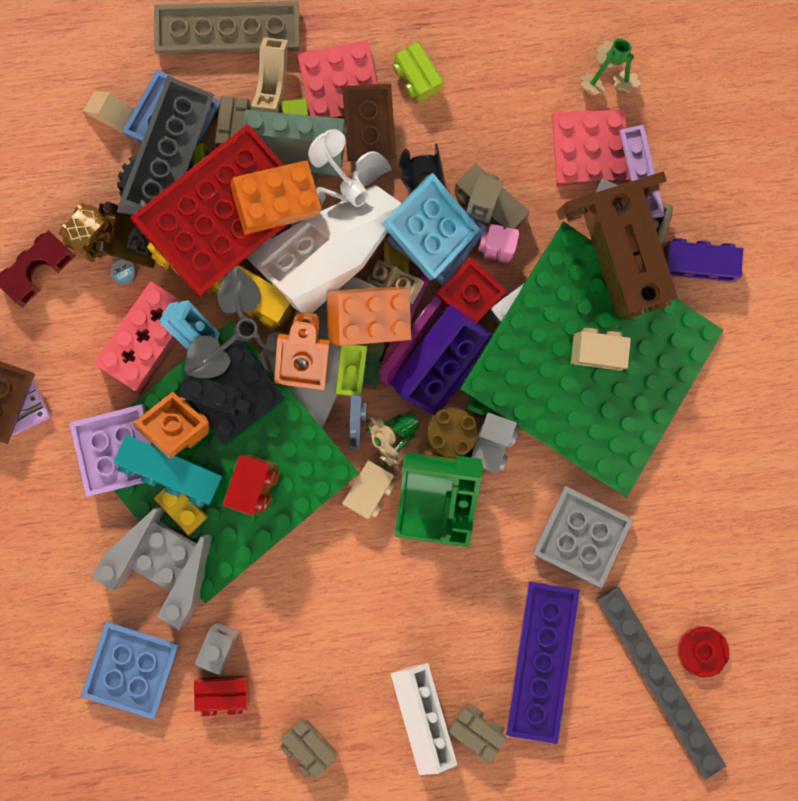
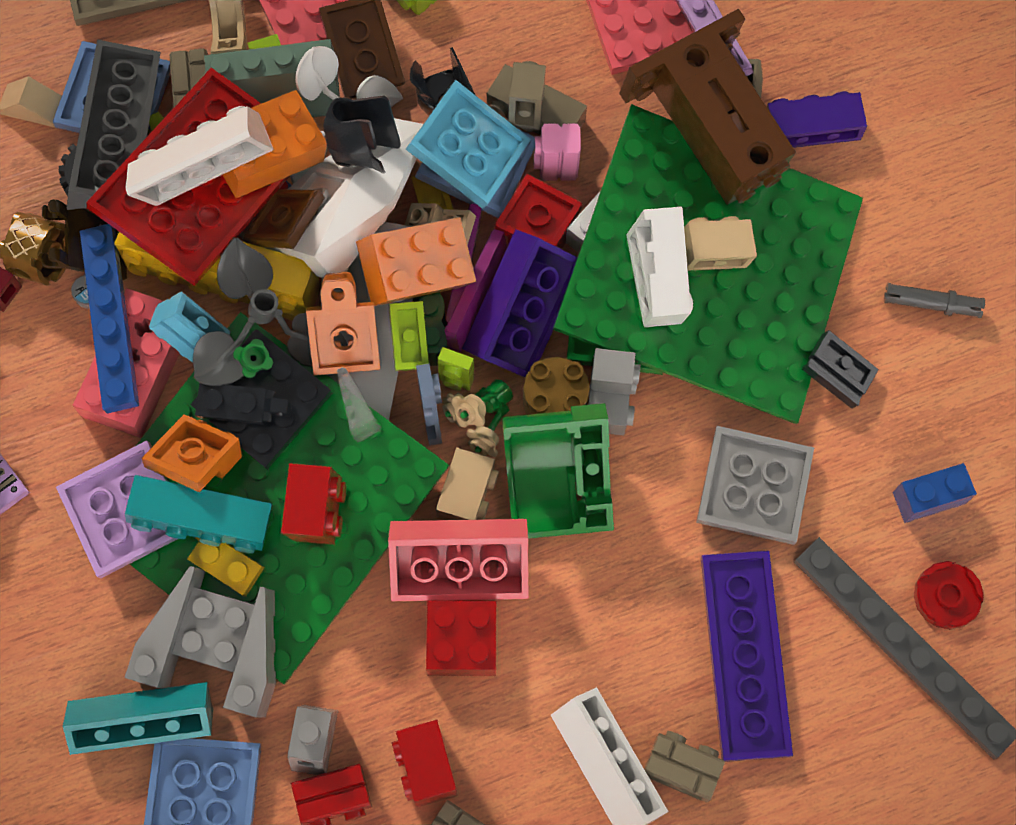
camera: 10 degrees left, 10 degrees down
none -> teal brick [62,682,213,755]
none -> blue plate [80,224,139,414]
none -> white slope [126,106,274,206]
none -> green plate [233,339,273,378]
none -> reddish brown tile [242,189,325,249]
none -> black piece [323,95,401,174]
none -> clear slope [337,367,381,443]
none -> coral brick [388,519,529,601]
none -> red brick [391,720,458,807]
none -> red brick [426,600,497,676]
none -> lime plate [438,347,474,391]
none -> white wedge [626,207,693,327]
none -> black plate [802,330,879,409]
none -> dark grey pin [884,283,985,318]
none -> blue brick [892,463,977,523]

